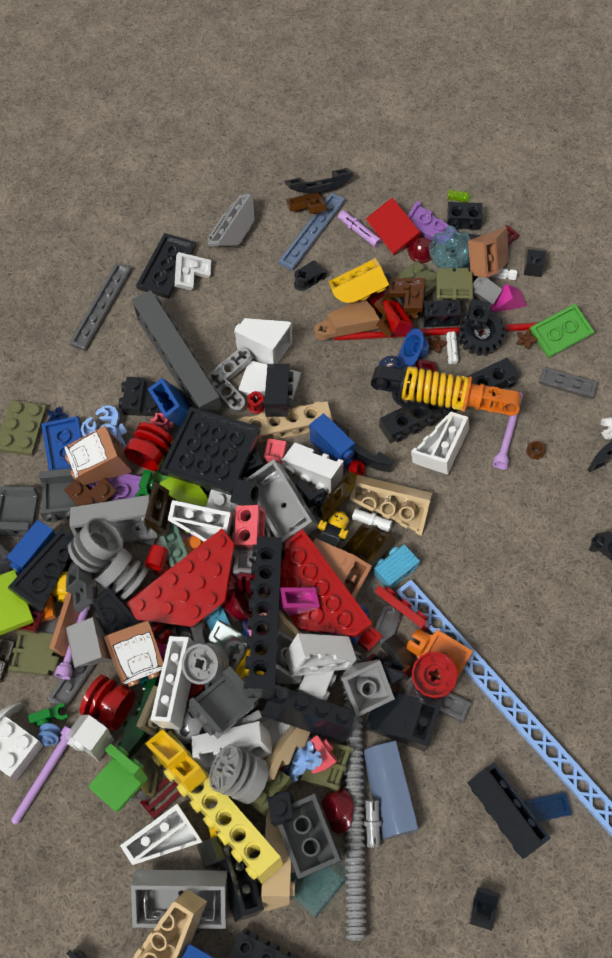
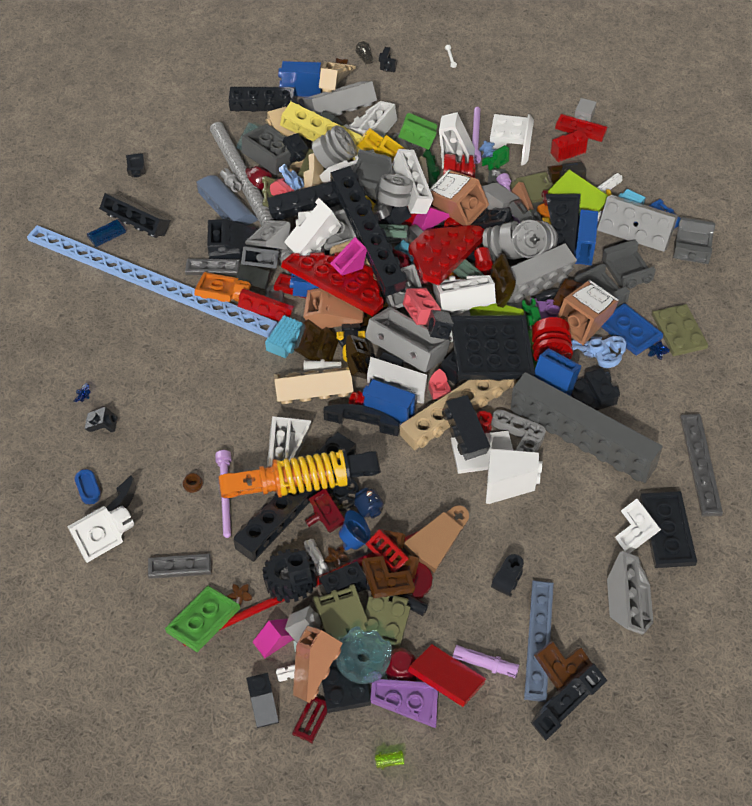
camera: 155 degrees right, 10 degrees down
yellow brick [328,258,389,303] -> none
red wheel [412,652,457,699] -> none
black brick [447,202,483,230] -> none

